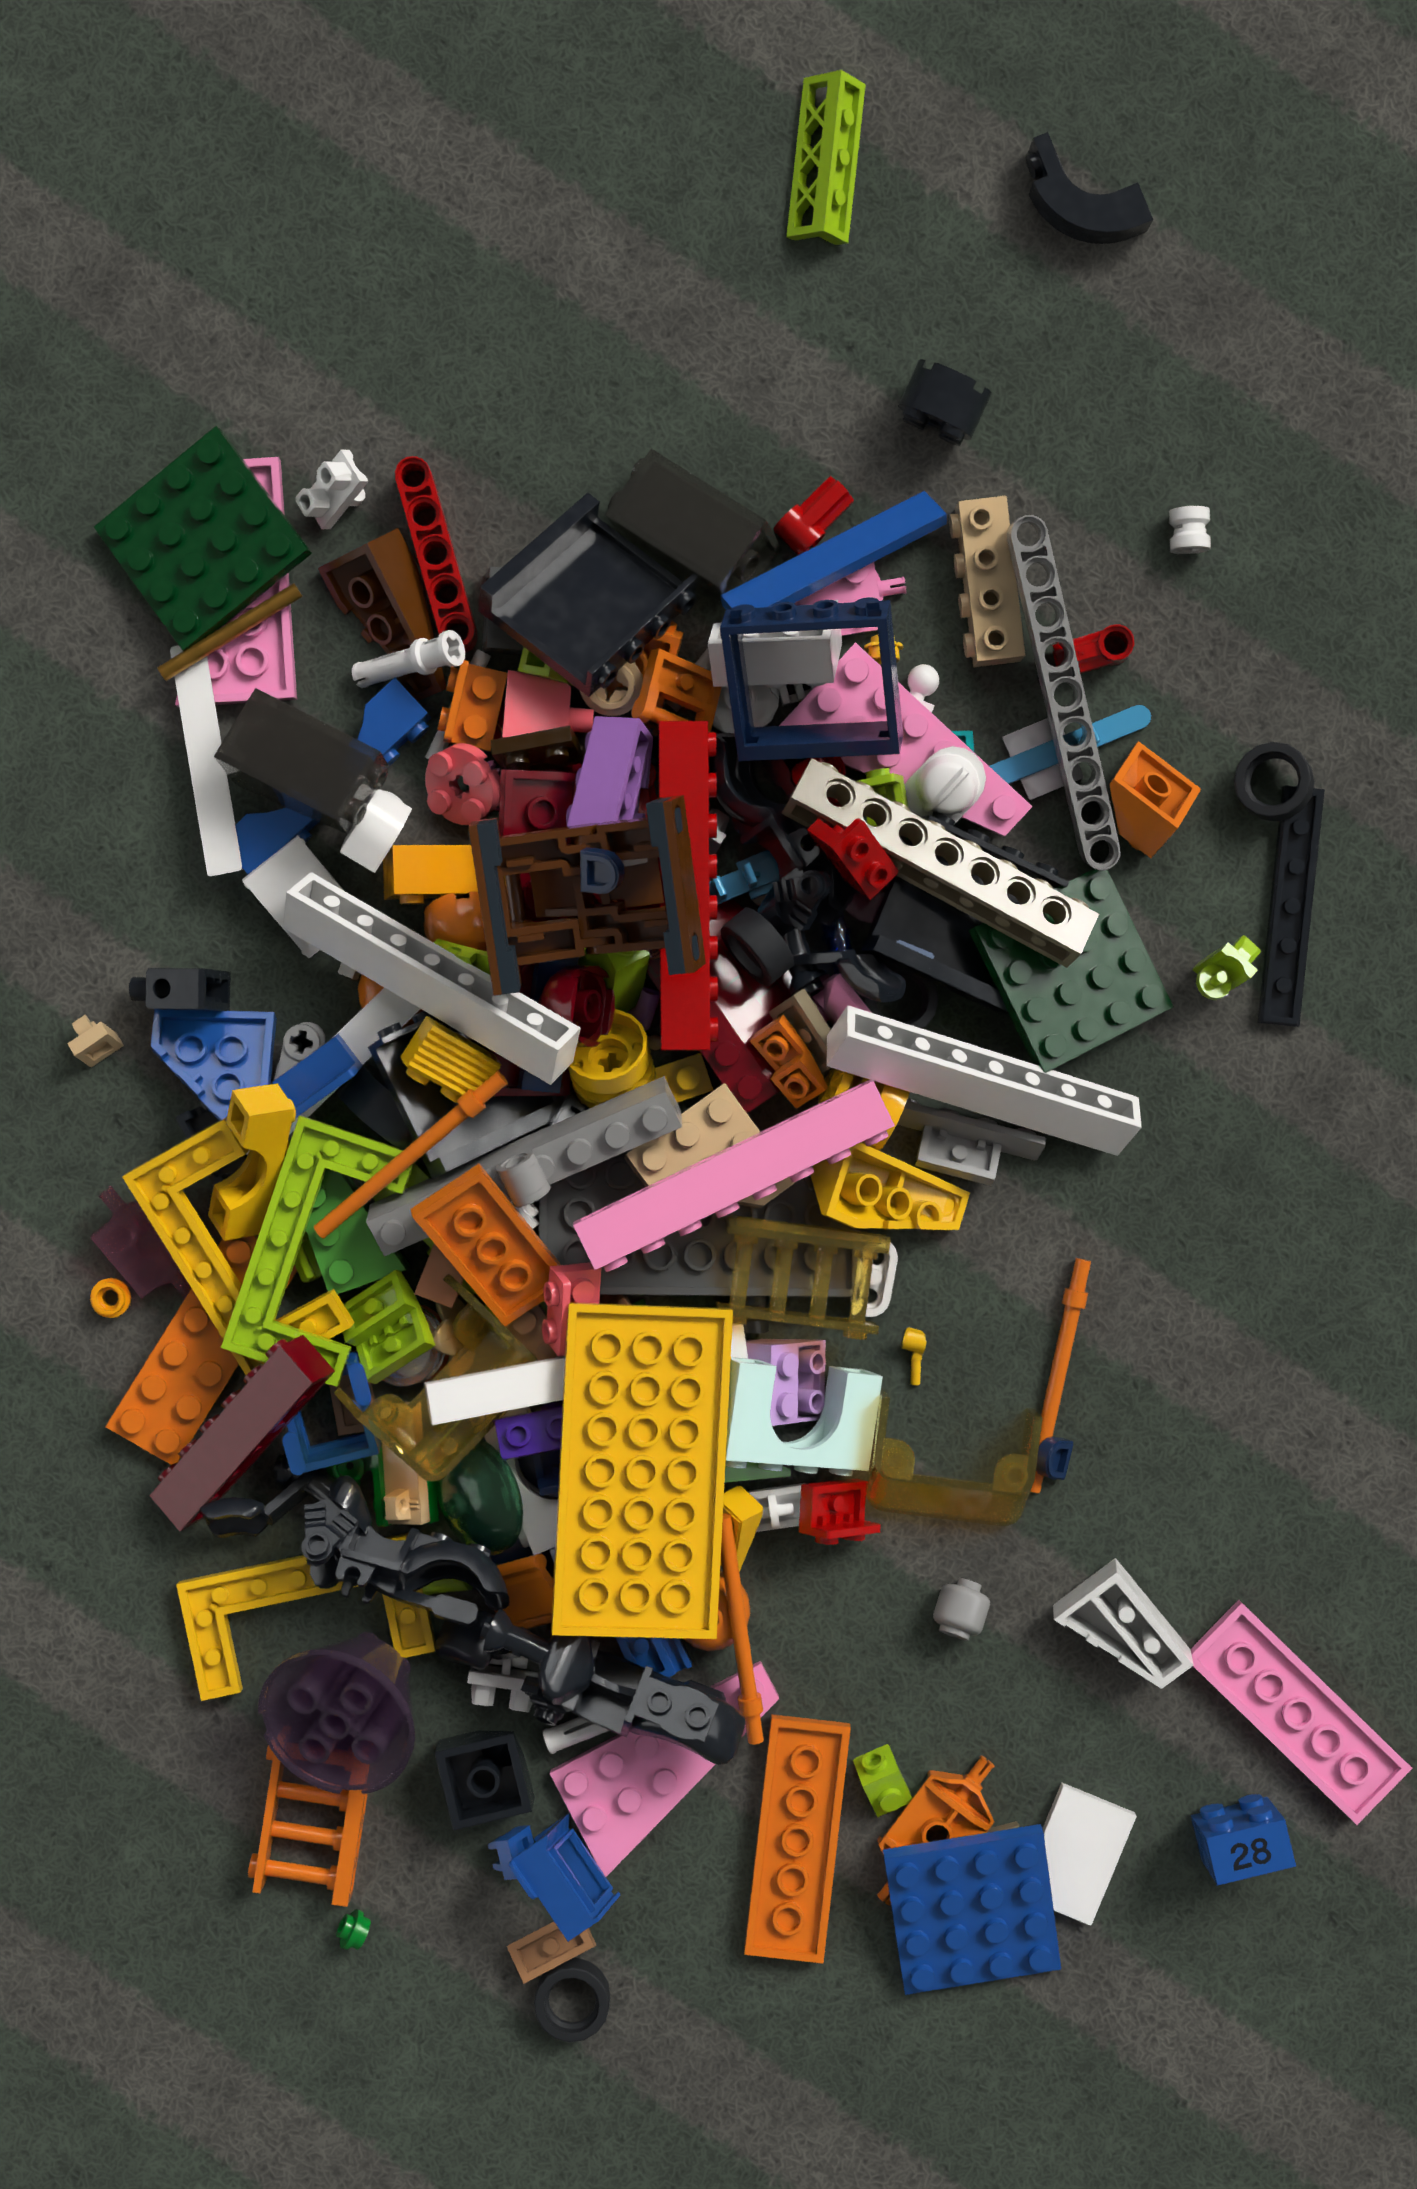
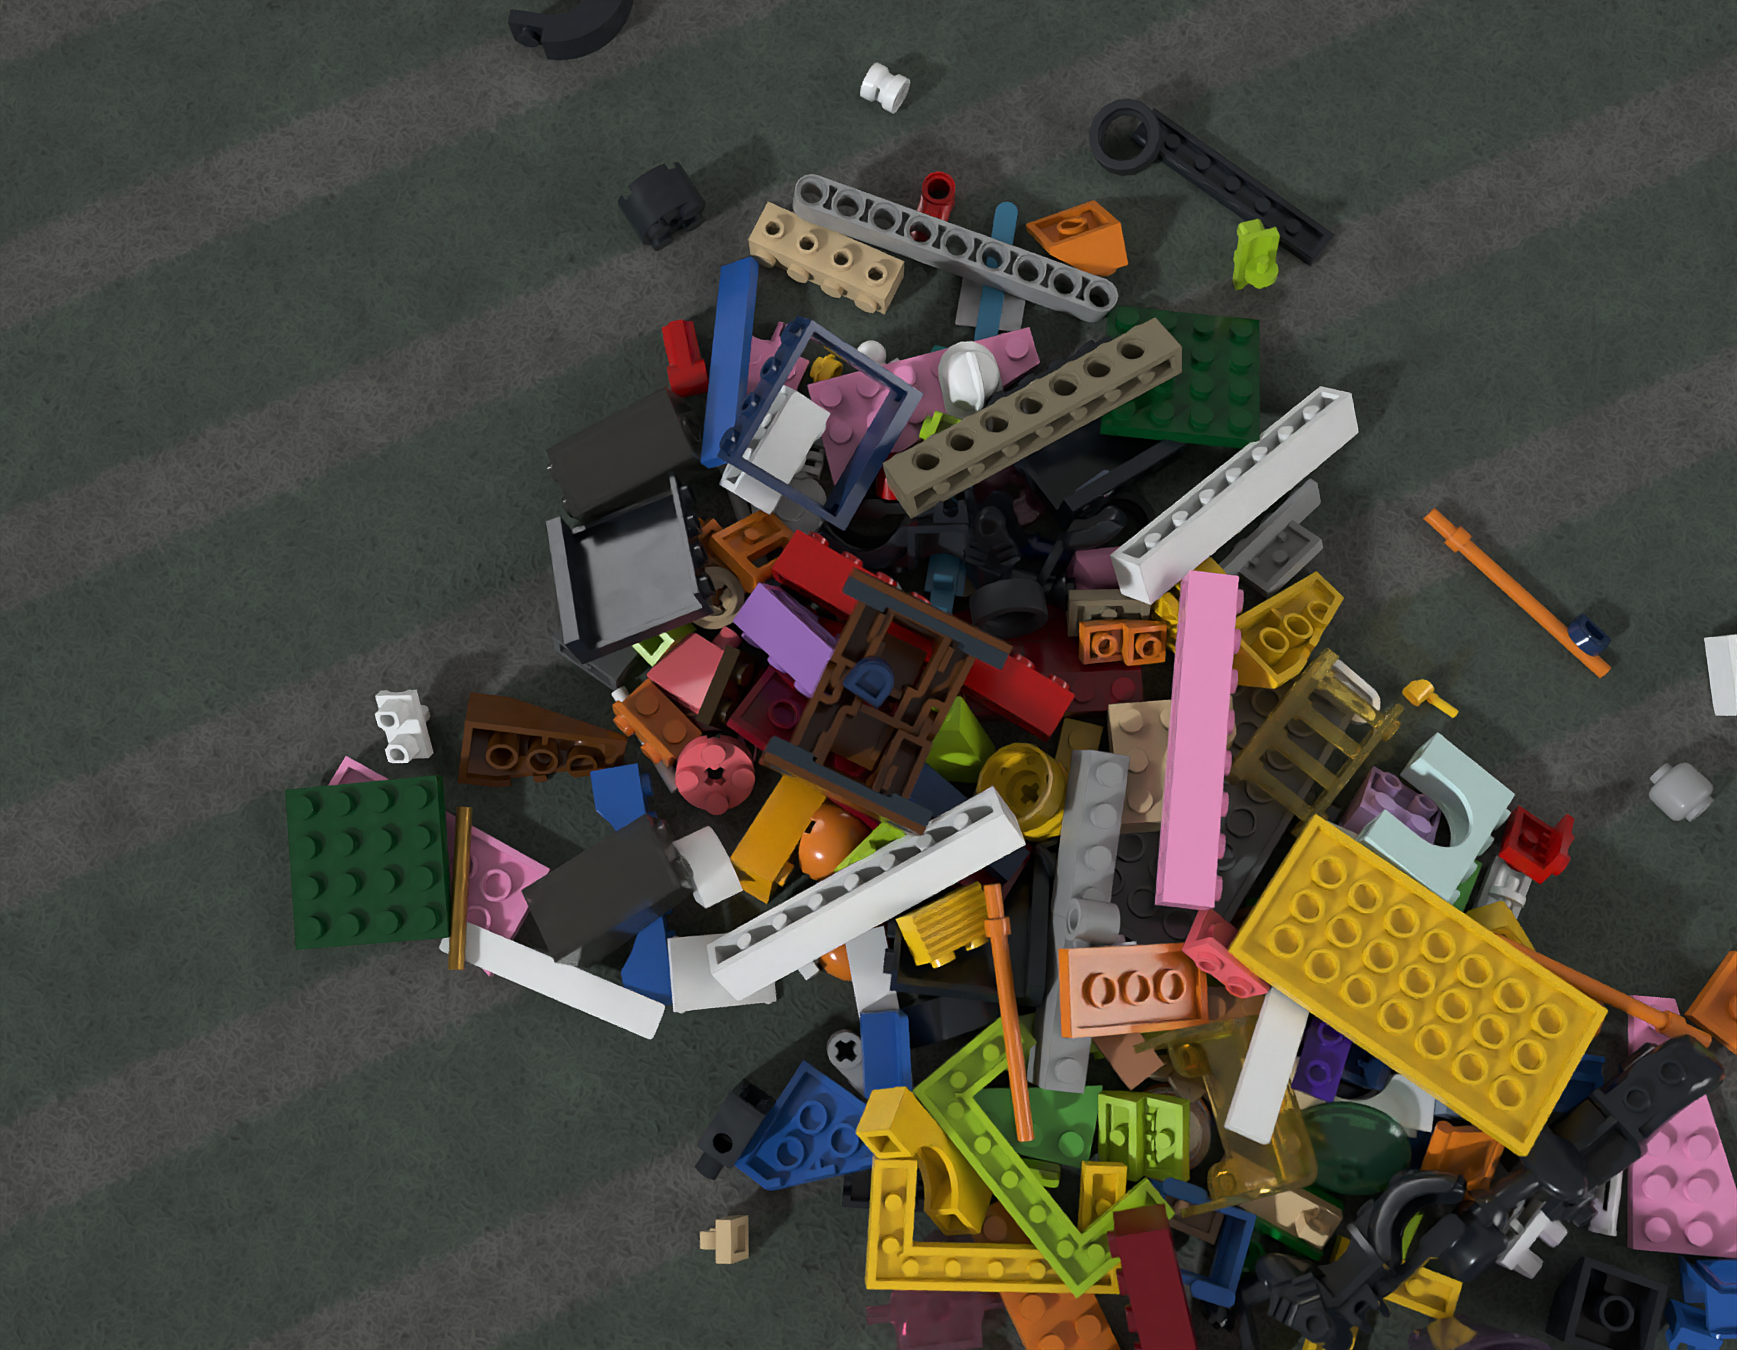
camera: 55 degrees left, 10 degrees down
white pin [352,630,465,688] -> none
red beam [395,456,478,653] -> none
dark red cylinder [538,965,615,1047] -> none
medium lavender arm [627,987,660,1031] -> none
lime fence [786,70,866,245] -> none
red bracket [807,818,898,900] -> none
clear yellow windscreen [866,1390,1043,1526] -> none

